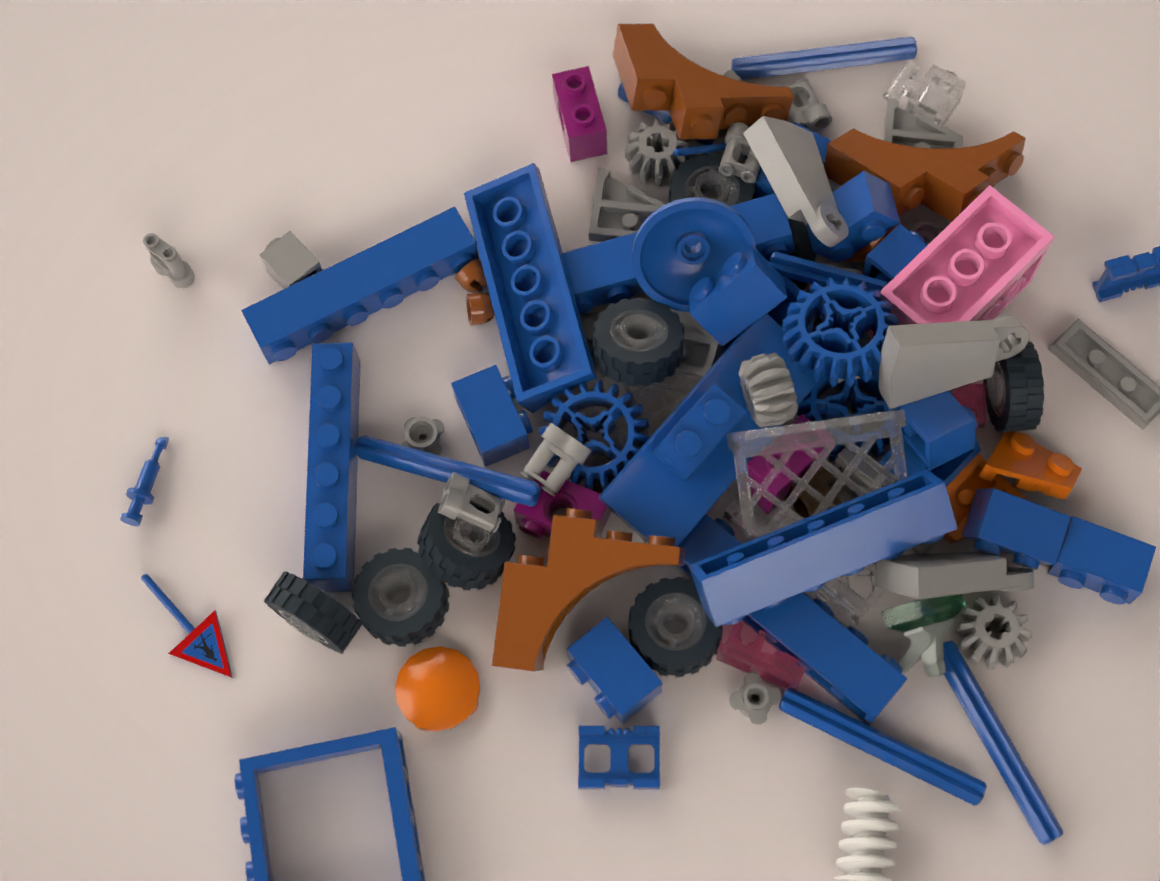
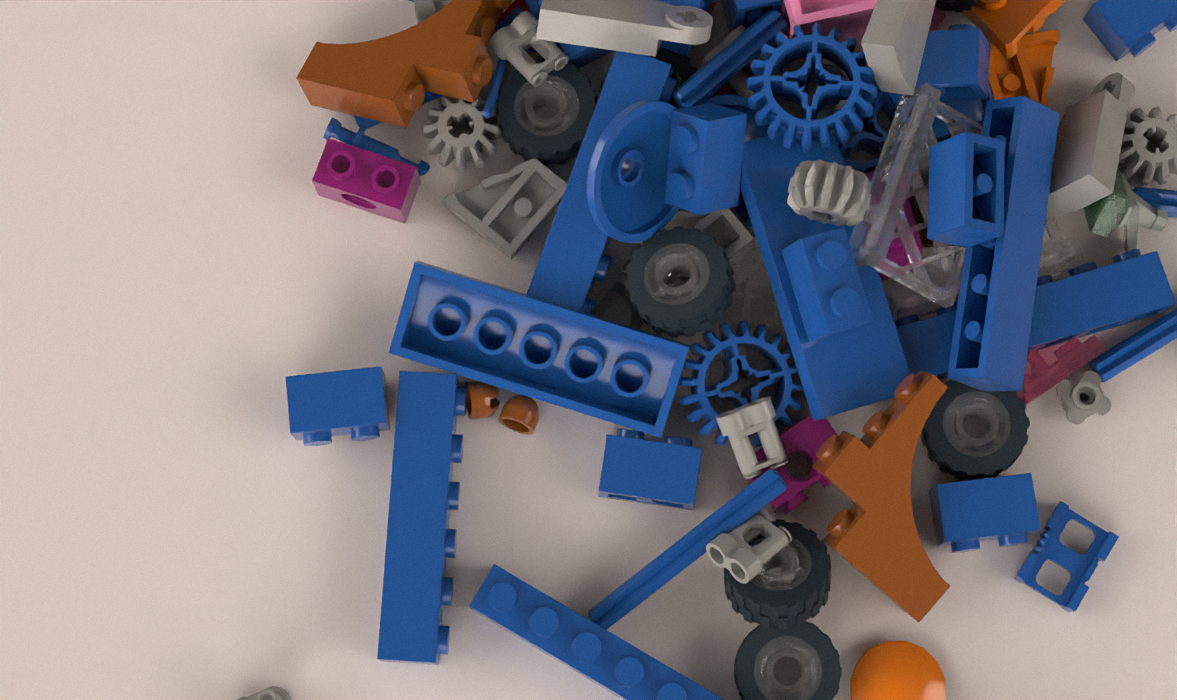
camera: 65 degrees left, 10 degrees up
light grey brick [259,231,323,289] -> none
light grey plate [402,417,444,455] -> none
blue brick [961,488,1071,570] -> none
none -> blue brick [285,366,390,446]
none -> blue piece [323,117,430,176]
none -> blue brick [927,131,1005,248]

